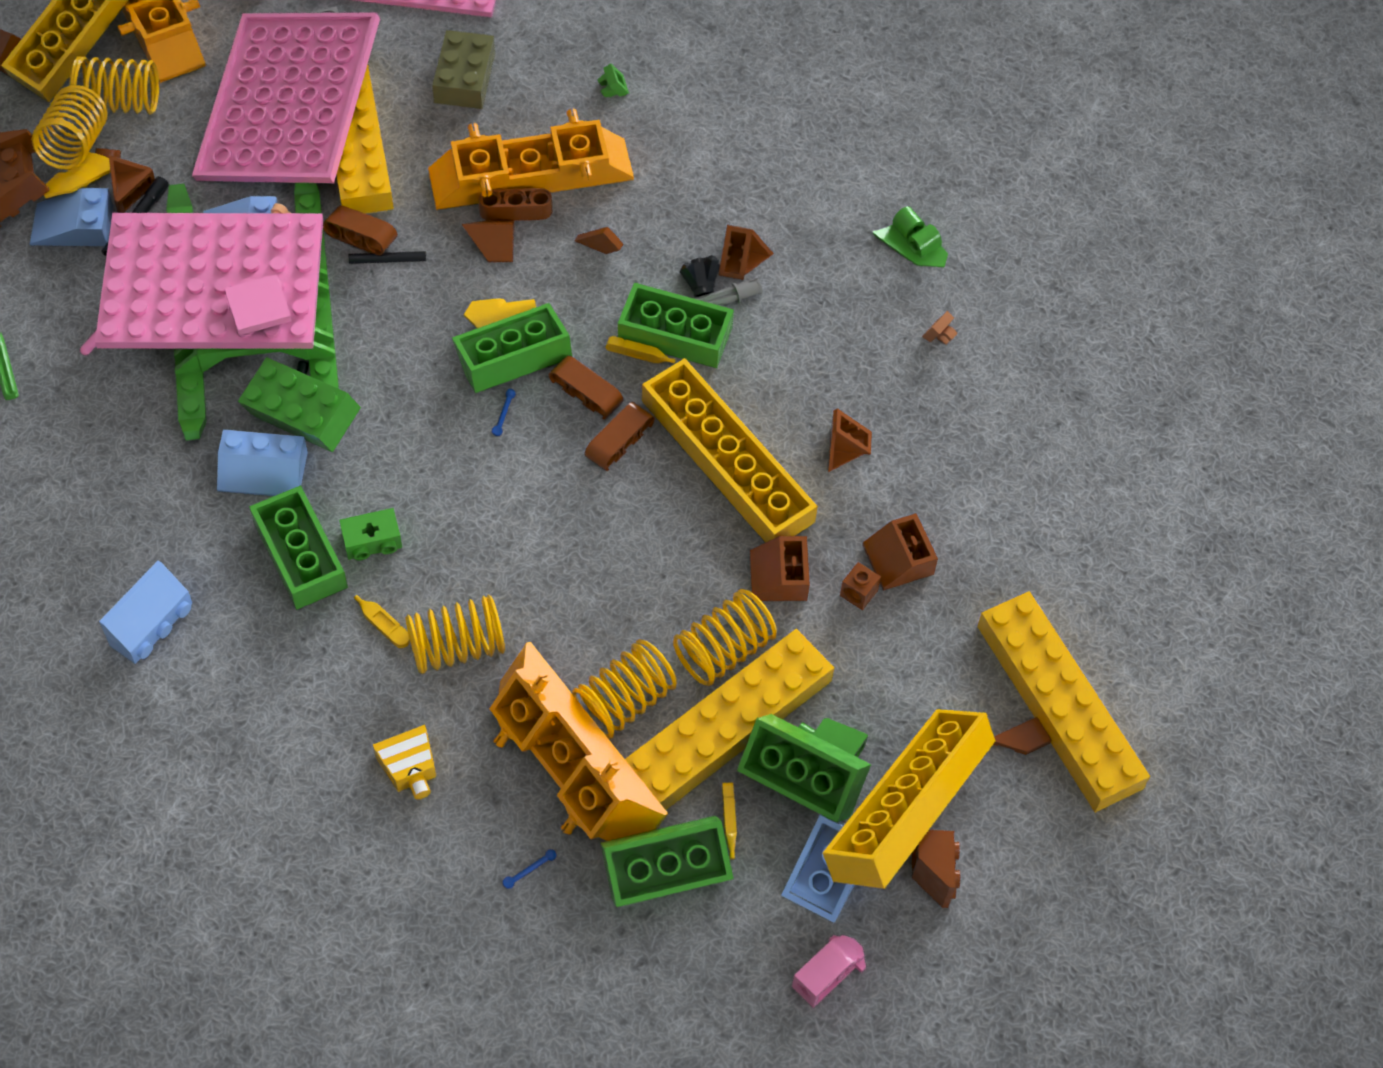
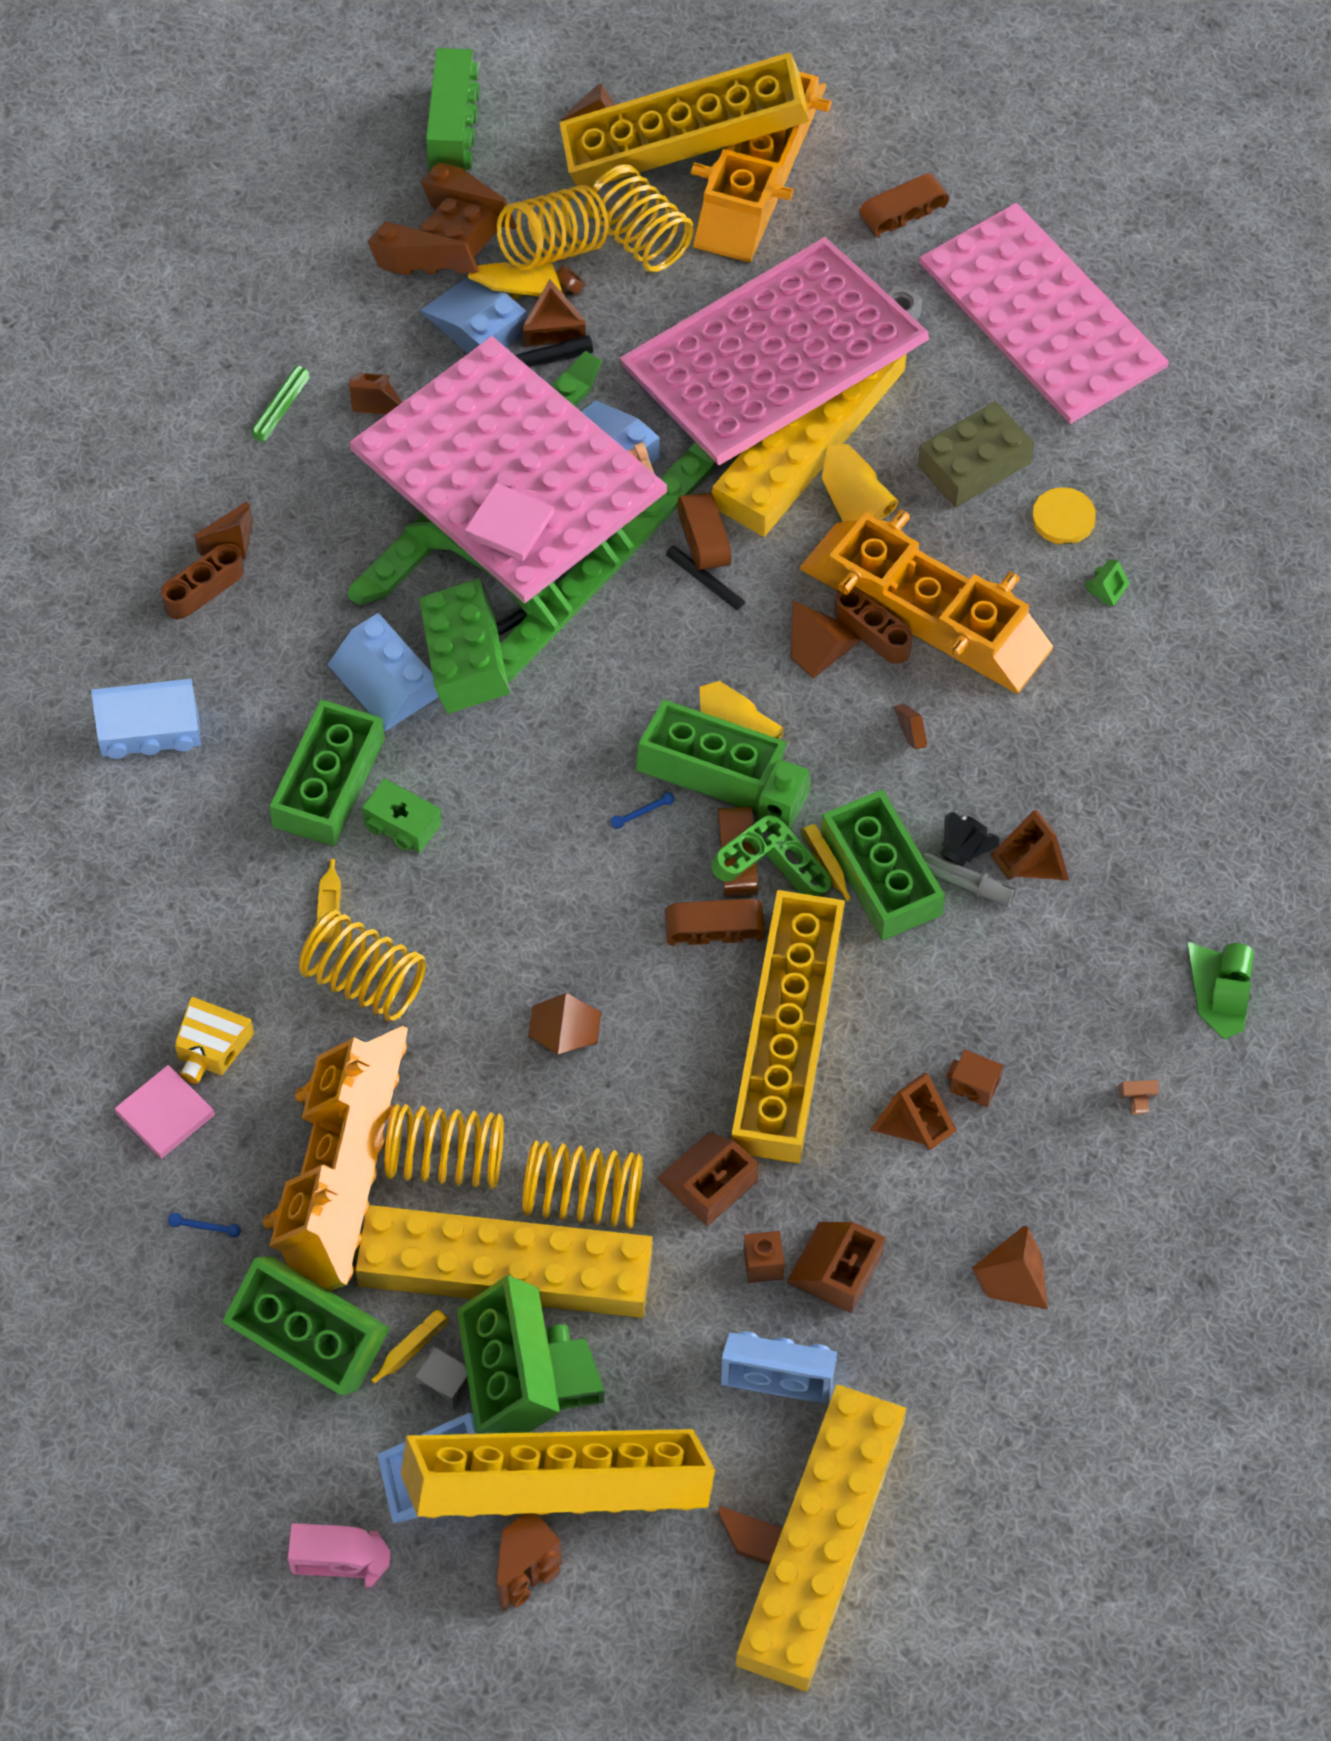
camera: 50 degrees right, 0 degrees up
none -> bright pink tile [114,1065,215,1159]
none -> dark orange beam [161,543,244,619]
none -> dark orange slope [194,502,253,559]
none -> dark orange slope [349,372,403,414]
none -> light grey brick [414,1348,469,1410]
none -> dark orange slope [528,993,601,1054]
none -> bright green beam [710,815,832,897]
none -> light blue slope [721,1331,837,1404]
none -> bright green torso [756,759,811,834]
none -> yellow panel [822,444,899,522]
none -> dark orange brick [946,1050,1004,1107]
none -> dark orange slope [972,1225,1048,1309]
none -> yellow tile [1032,487,1096,544]

